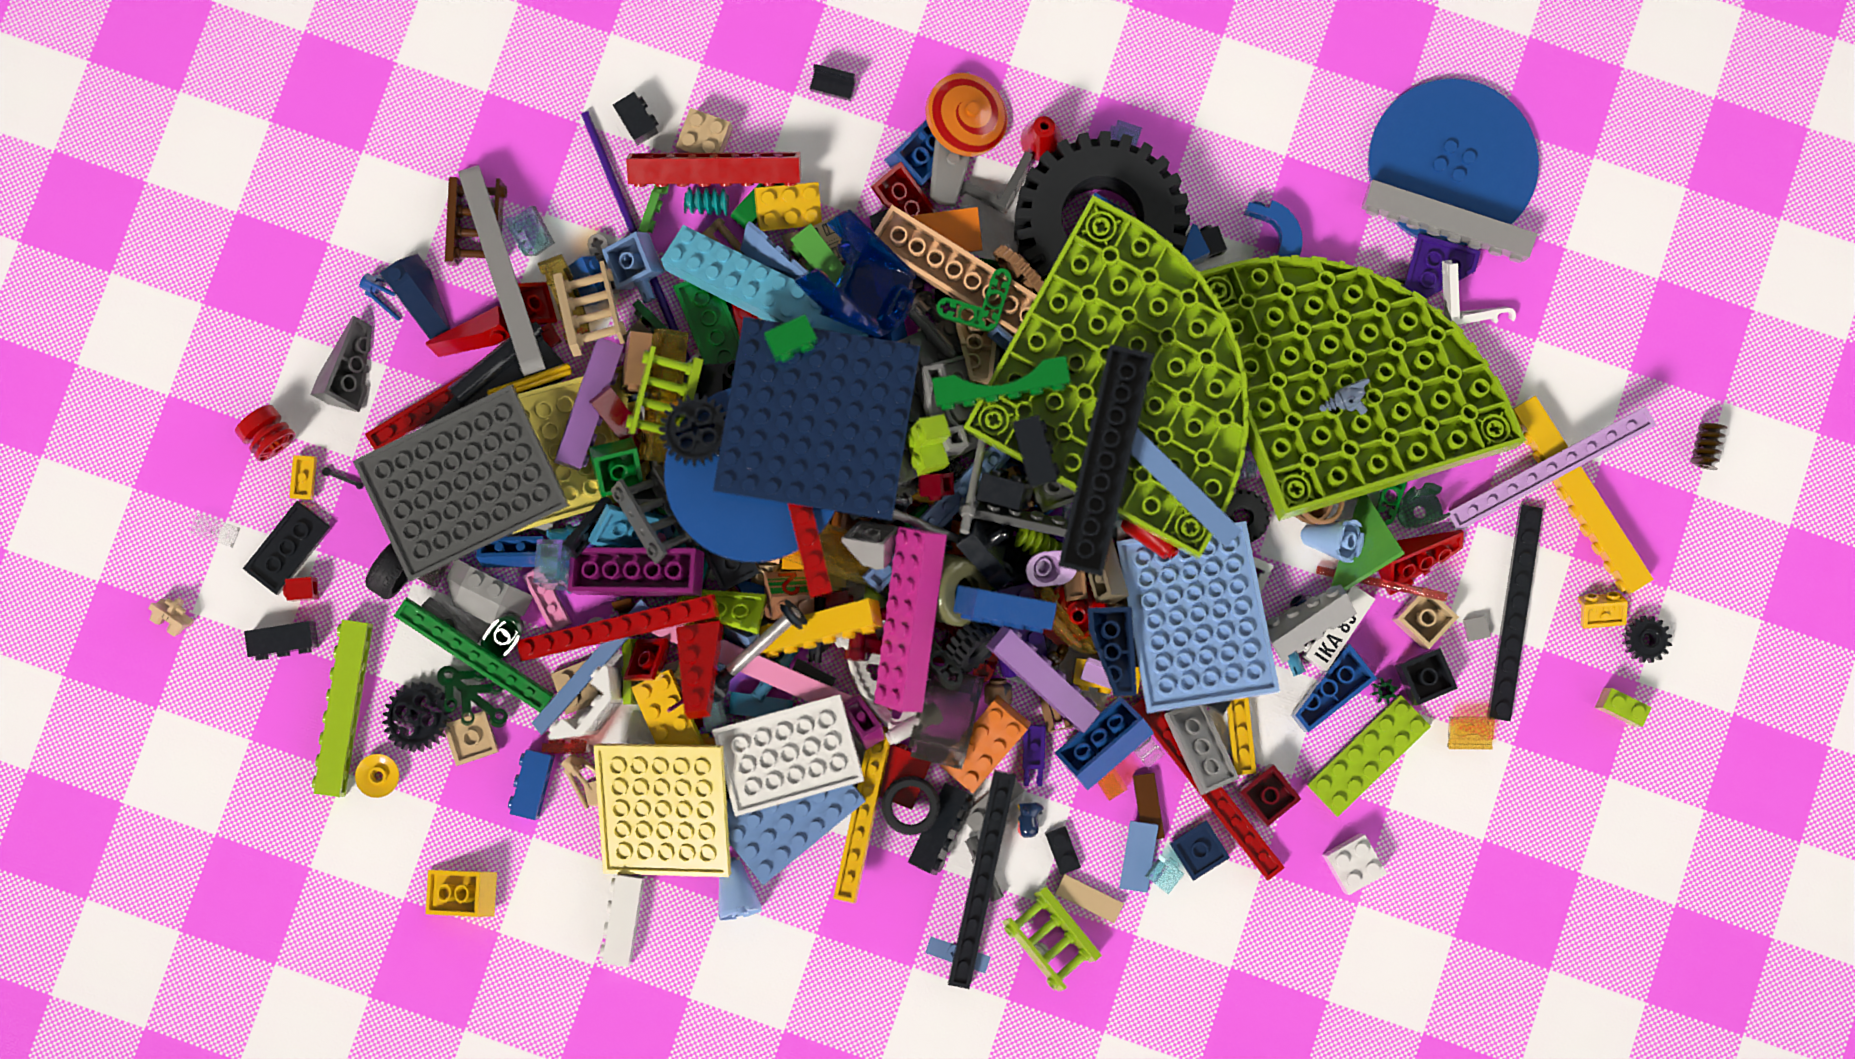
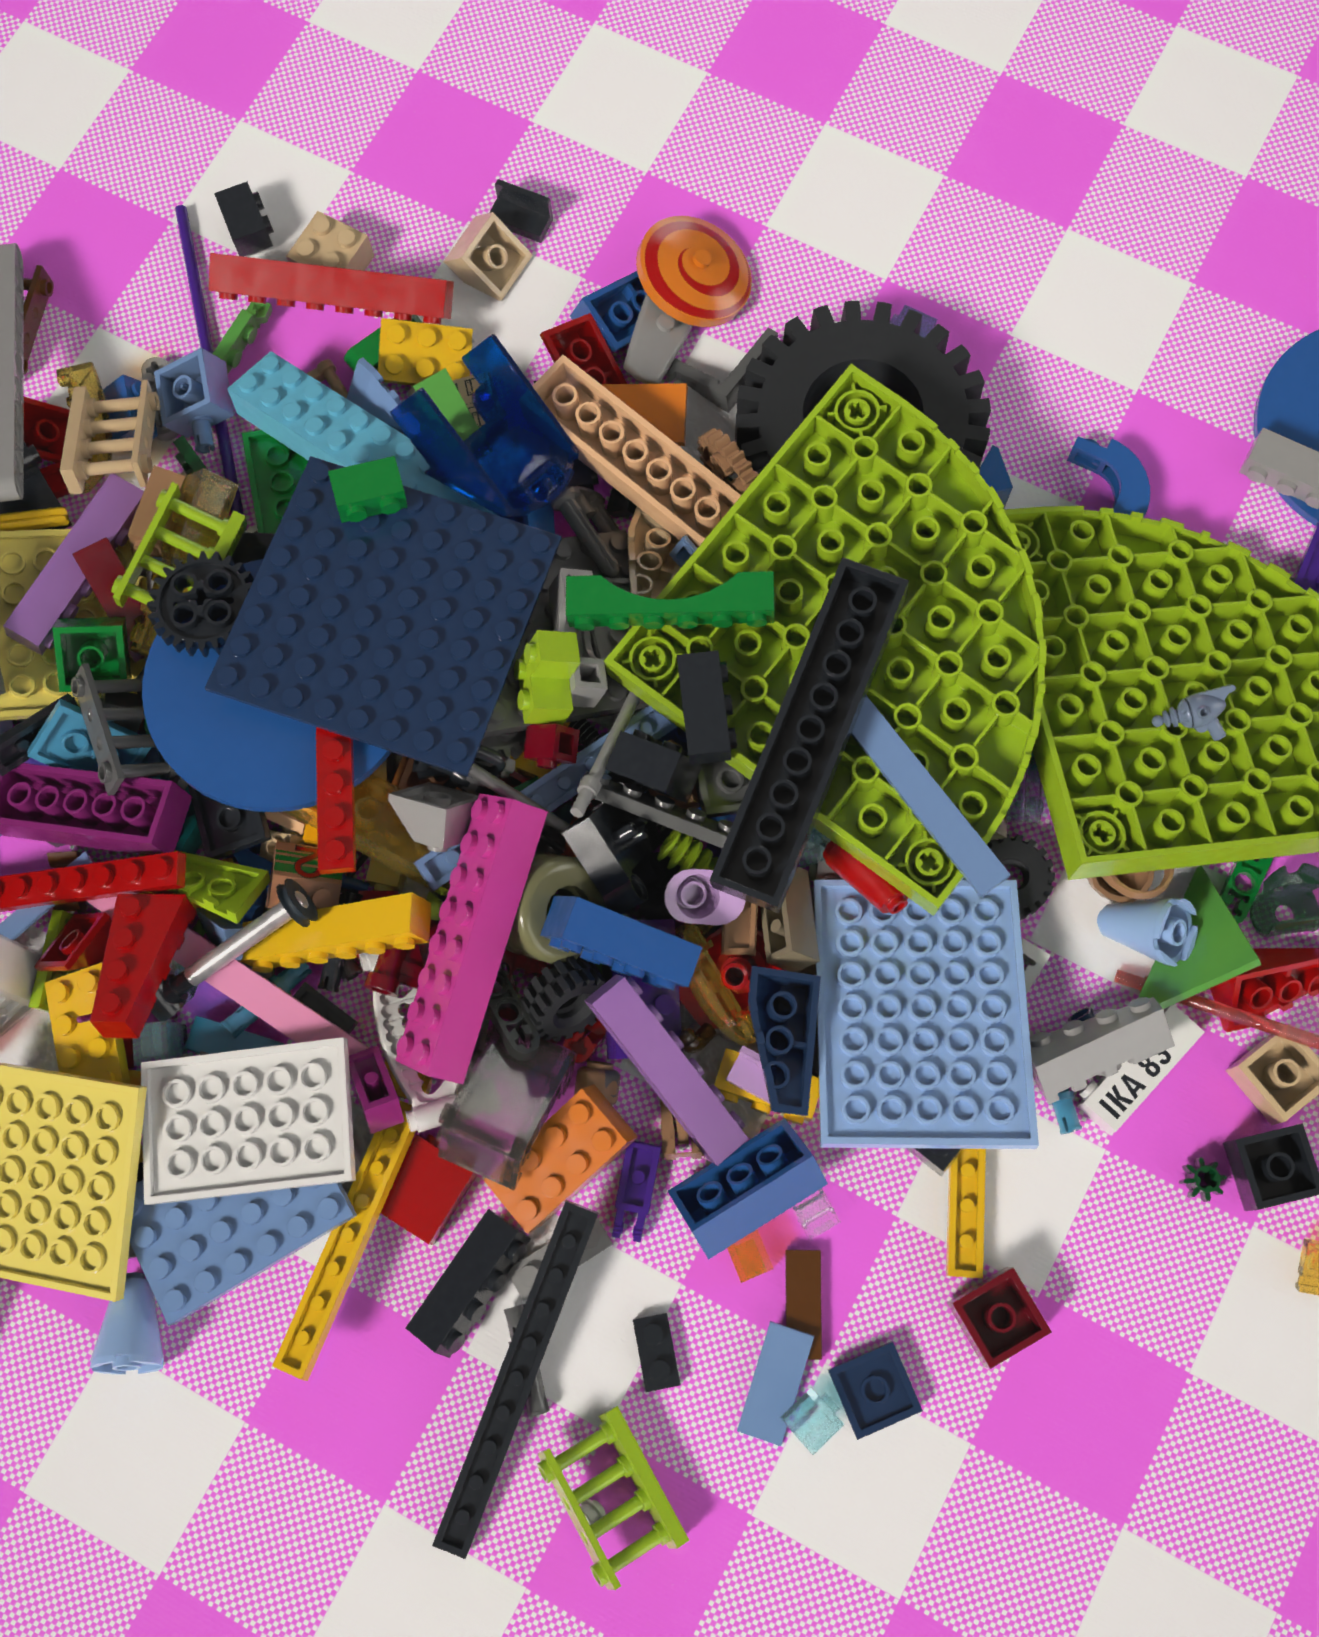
camera: 15 degrees right, 10 degrees down
clear light blue bracket [506,206,555,256] -> none
teal piece [684,187,729,216] -> none
black tyre [882,776,940,835] -> none
medium blue piece [925,937,991,973] -> none
green beam [937,268,1011,332] -> none
dark blue animal [1017,803,1044,838] -> none
red cone [1020,116,1063,161] -> none
tan tile [1055,874,1124,923] -> none
red plate [1131,697,1285,881] -> none
light grey plate [1164,705,1240,795] -> none
black brick [1199,225,1227,261] -> none
blue wedge [1291,644,1377,733] -> none
lime plate [1306,695,1431,817] -> none
white brick [1322,833,1387,895] -> none
none -> tan slope [443,212,533,301]

